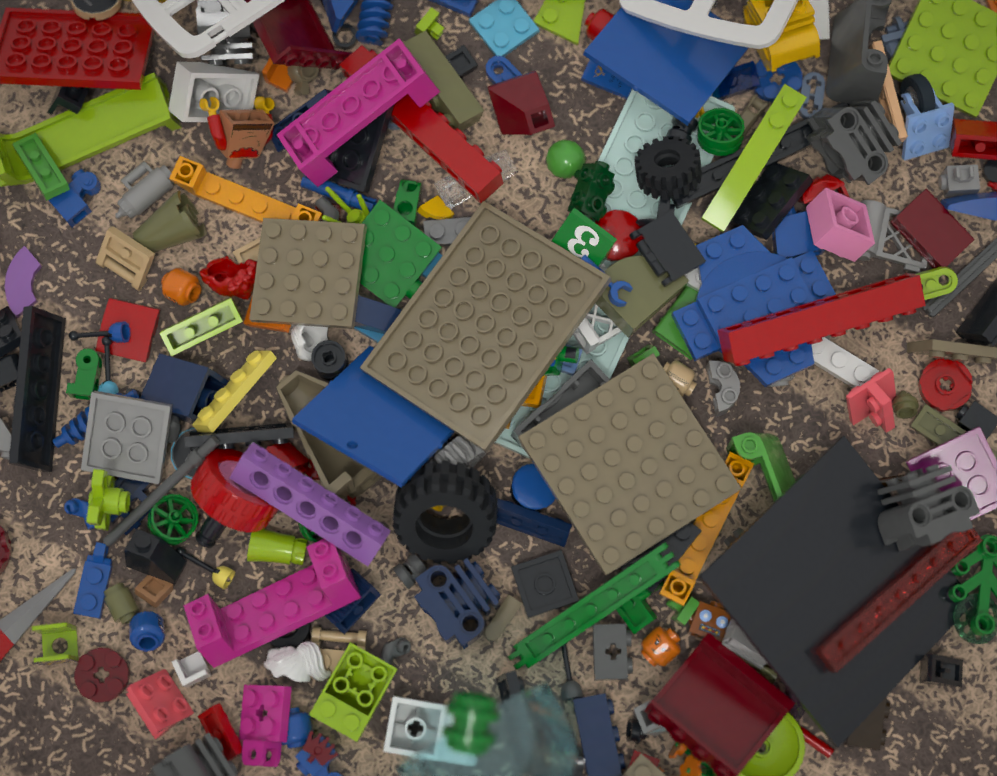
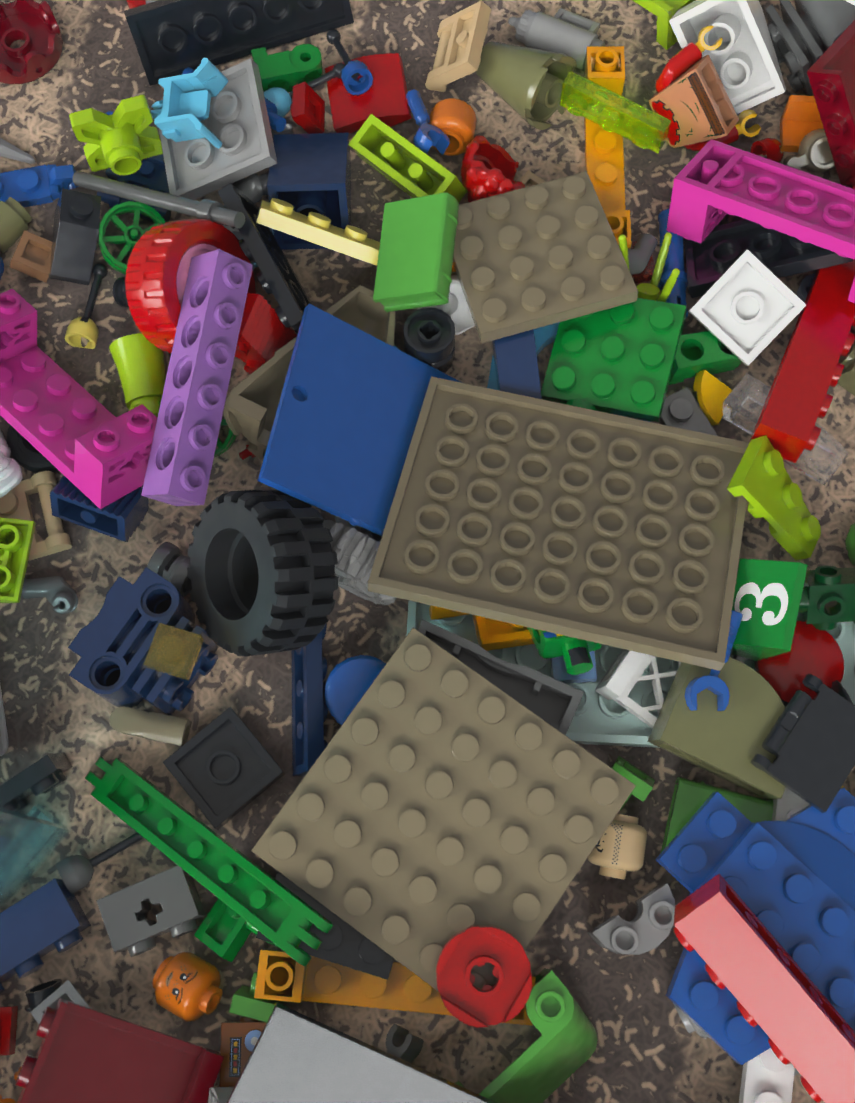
camera: 70 degrees right, 5 degrees down
none -> clear yellow plate [144,623,204,680]
none -> medium azure piece [151,58,228,149]
none -> red plate [290,82,325,134]
none -> bright green piece [373,192,459,312]
none -> blue piece [406,89,450,156]
none -> red plate [436,925,532,1028]
none -> clear neon green plate [560,71,671,153]
none -> white plate [688,249,806,366]
none -> lime wing [727,435,821,561]
none -> red hinge [750,138,784,163]

